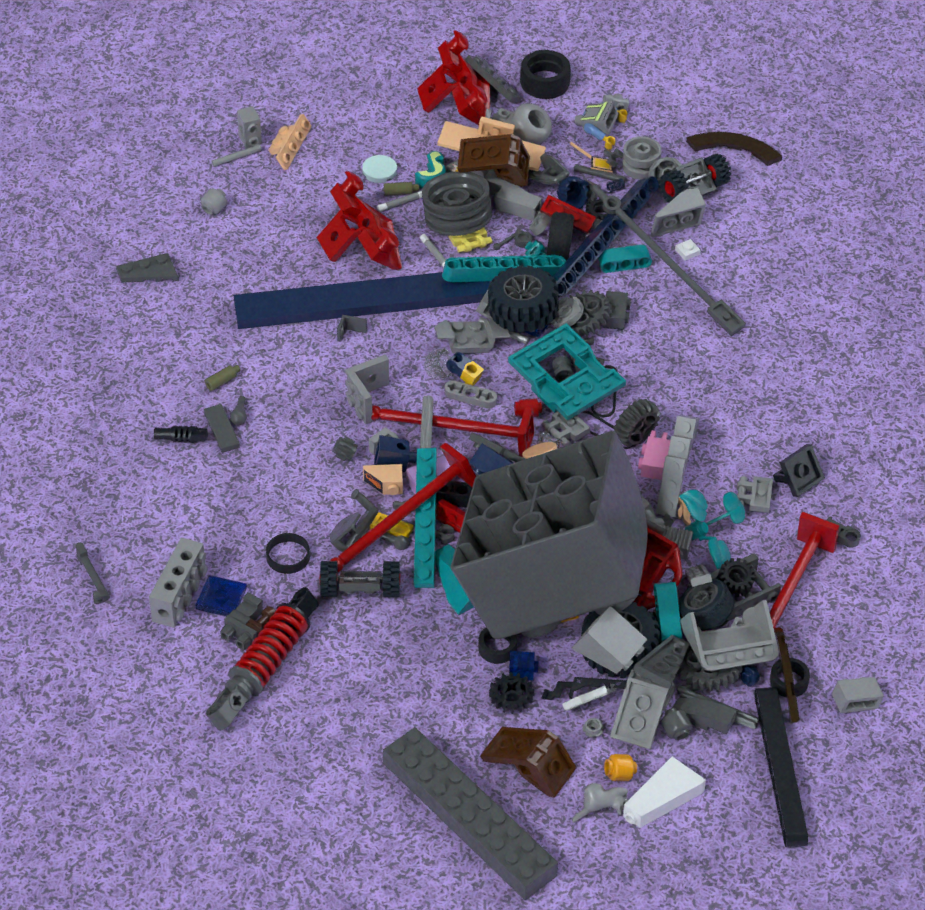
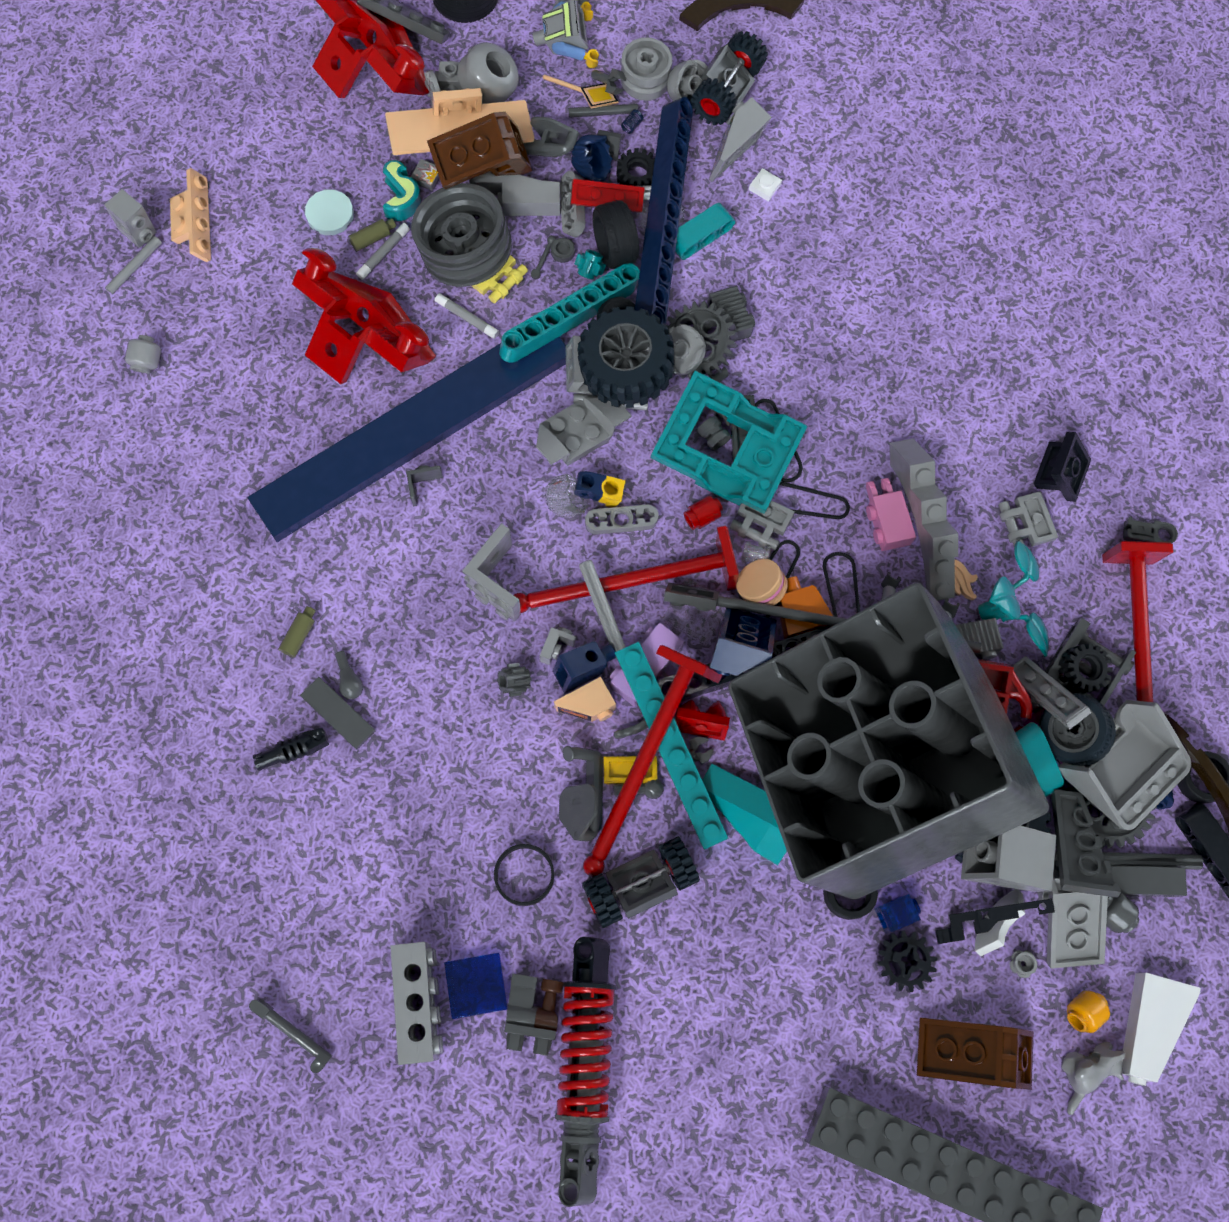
camera: 30 degrees left, 25 degrees up
dark grey wing [116,253,179,283] -> none
dark grey bar [591,185,746,336] -> none
dark grey gear [613,399,660,447] -> none

